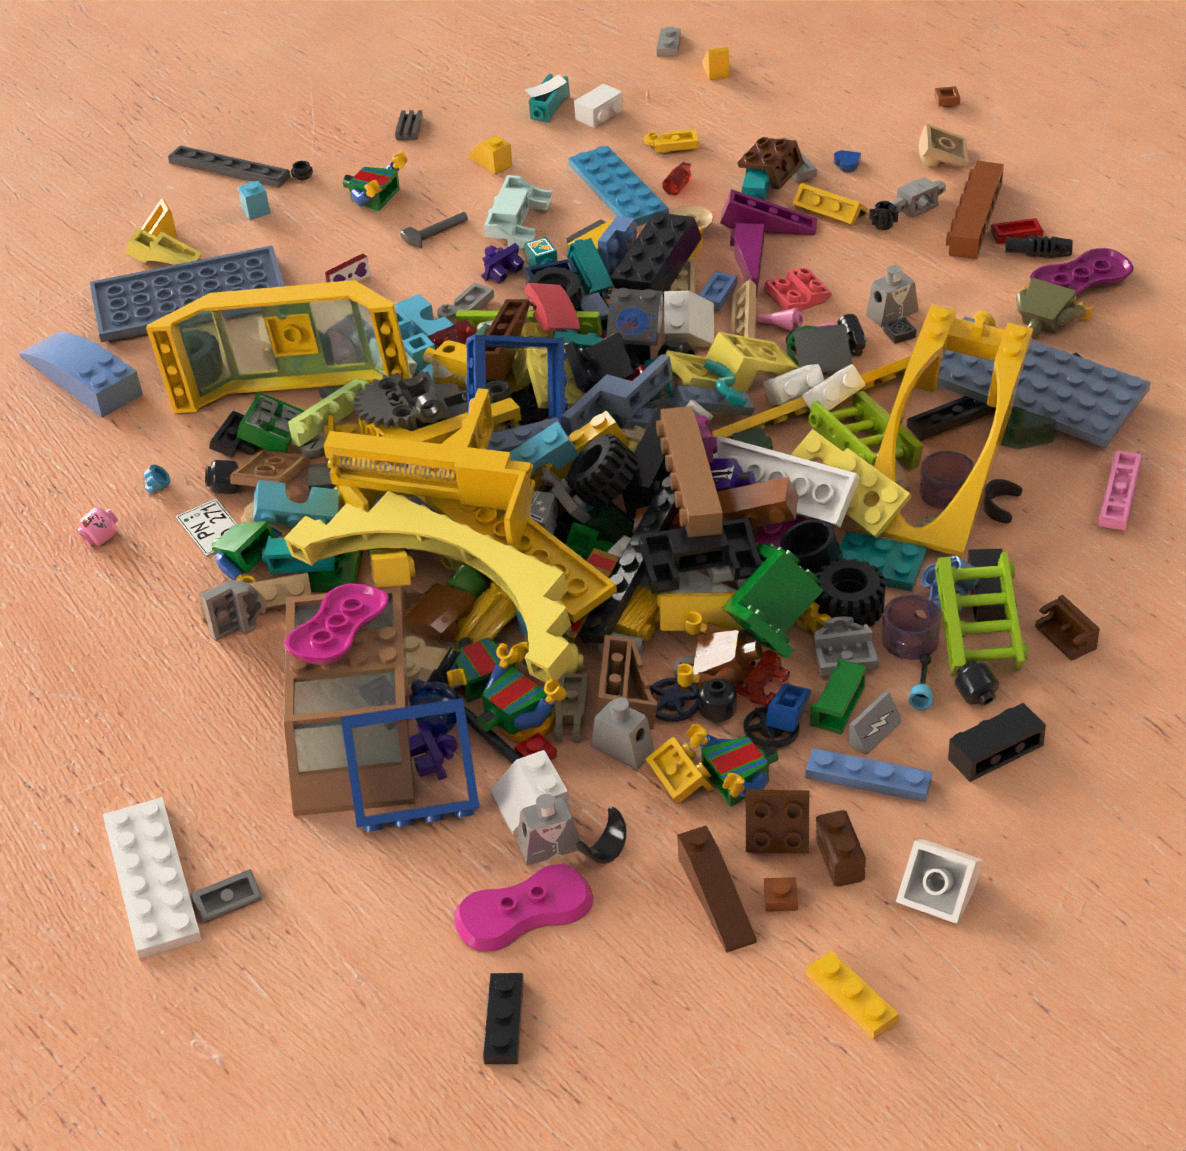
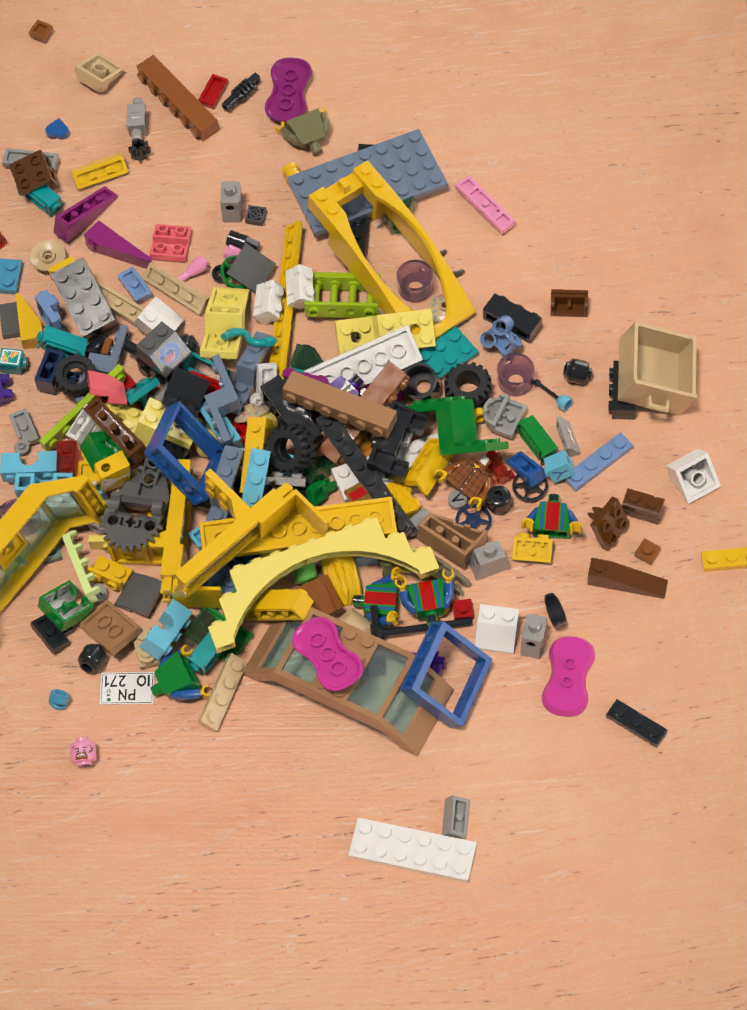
camera: 55 degrees left, 20 degrees up
light grey slope [201,580,266,641] -> none
clear blue piece [408,679,459,739] -> none
lime fence [935,552,1028,676] -> none
none -> medium azure brick [543,450,575,483]
none -> tan container [618,322,698,416]

